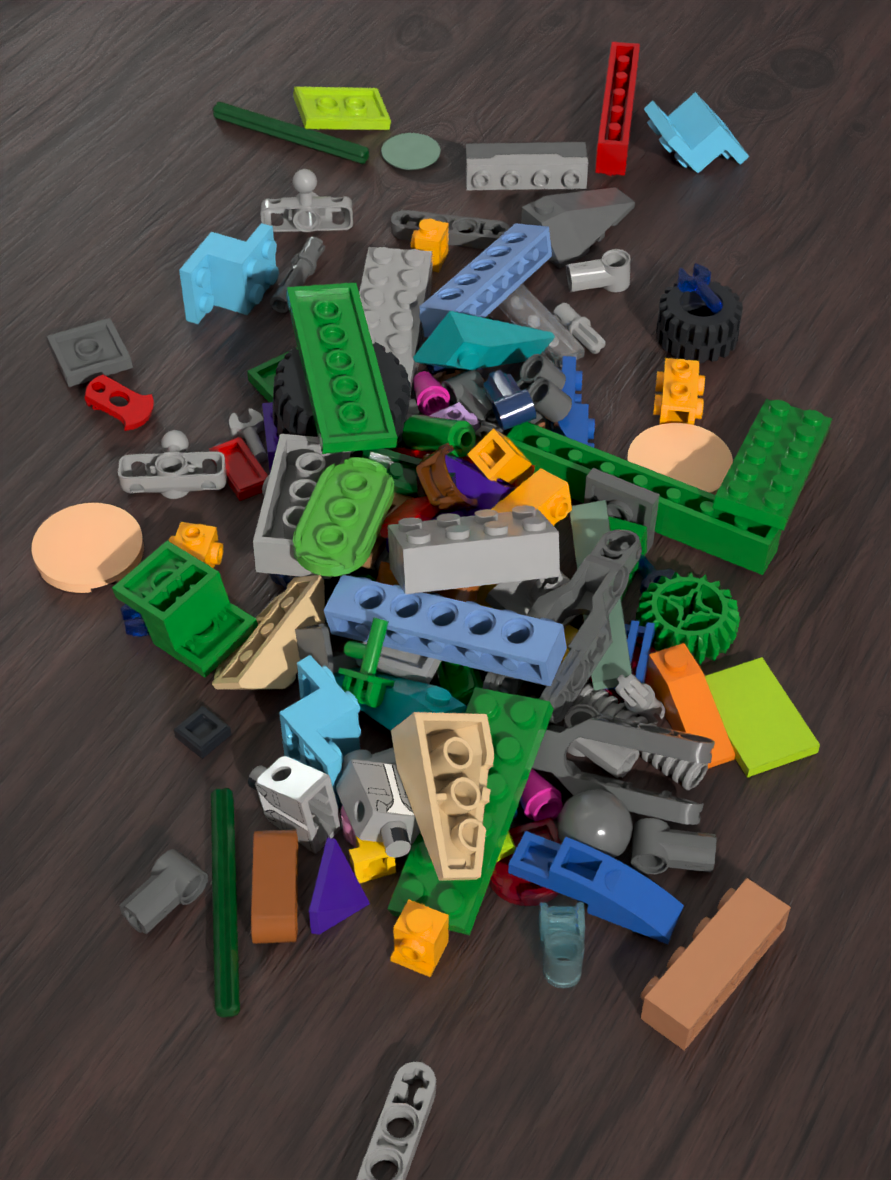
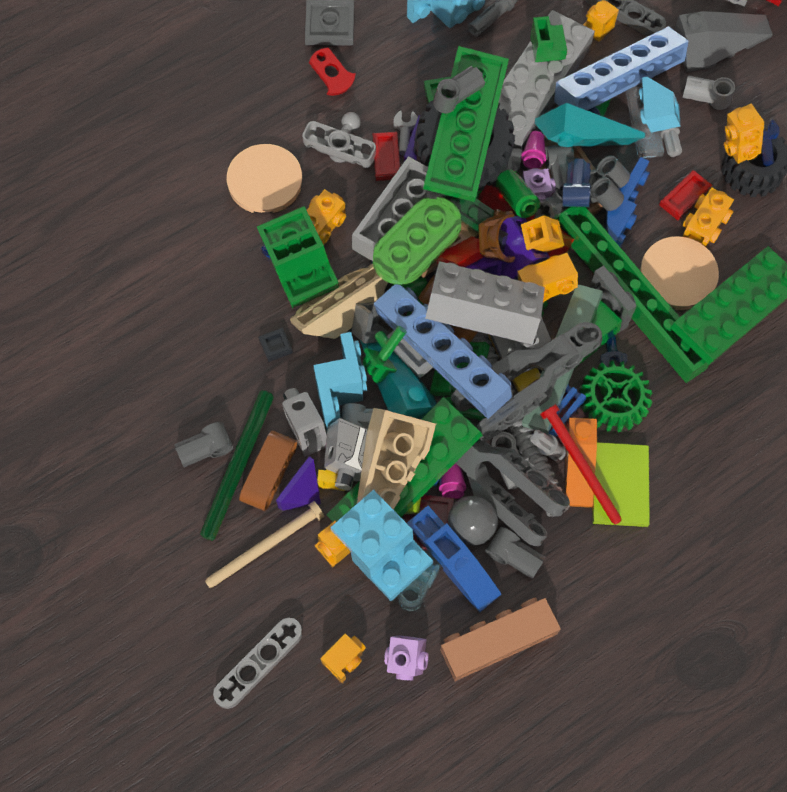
camera: 25 degrees right, 20 degrees up
none -> tan bar [205,501,325,588]
none -> light orange brick [320,634,366,683]
none -> medium azure bracket [330,489,433,601]
none -> lavender brick [384,635,429,680]
none -> dark grey piece [433,66,485,113]
none -> green piece [530,16,567,63]
none -> red bar [540,404,622,525]
none -> medium azure slope [639,77,681,133]
none -> red tile [659,170,712,221]
none -> light orange brick [724,104,764,164]

